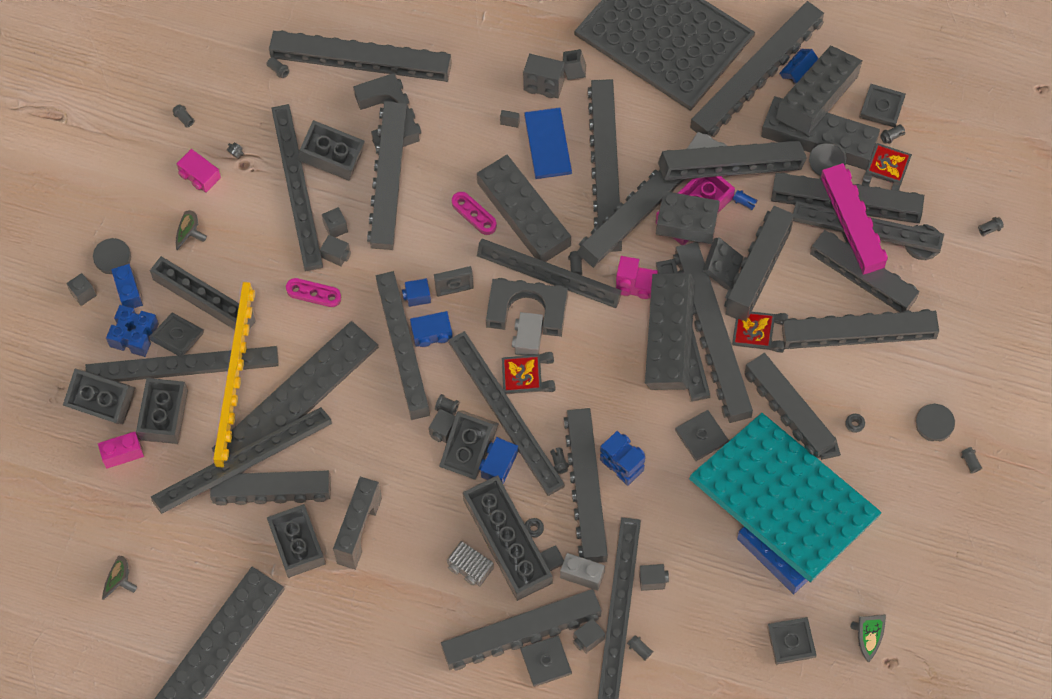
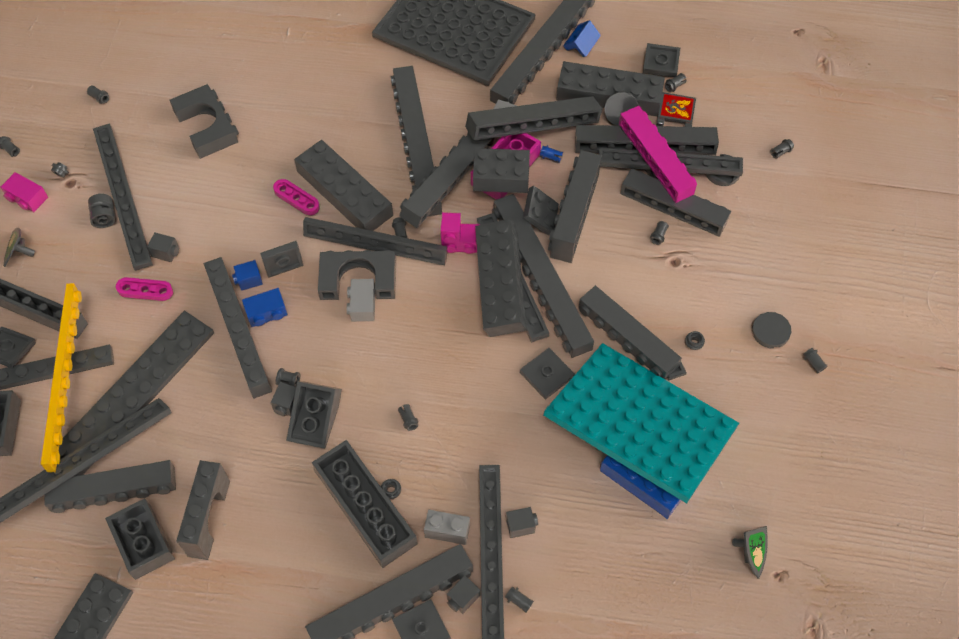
camera: 10 degrees left, 5 degrees down
dark grey brick [269,30,452,82] -> none
dark grey brick [298,120,365,181] -> none
dark grey brick [322,207,348,237] -> none
dark grey brick [367,101,406,250] -> none
light grey brick [447,541,494,586] -> none
dark grey plate [448,331,565,496] -> none
blue brick [479,437,518,484] -> none
dark grey tile [500,110,520,128] -> none
flag [502,352,556,394] -> none
dark grey brick [523,53,565,99] -> none
blue tile [524,108,572,179] -> none
dark grey tile [540,545,564,571] -> none
dark grey brick [563,49,586,80] -> none
dark grey brick [564,408,608,563] -> none
blue brick [600,431,645,486] -> none
flag [732,312,788,353] -> none
dark grey plate [767,617,817,665] -> none
dark grey brick [776,45,863,135] -> none
dark grey brick [782,309,939,349] -> none
none -> dark grey wheel [88,194,115,228]
none -> dark grey pin [650,221,669,245]

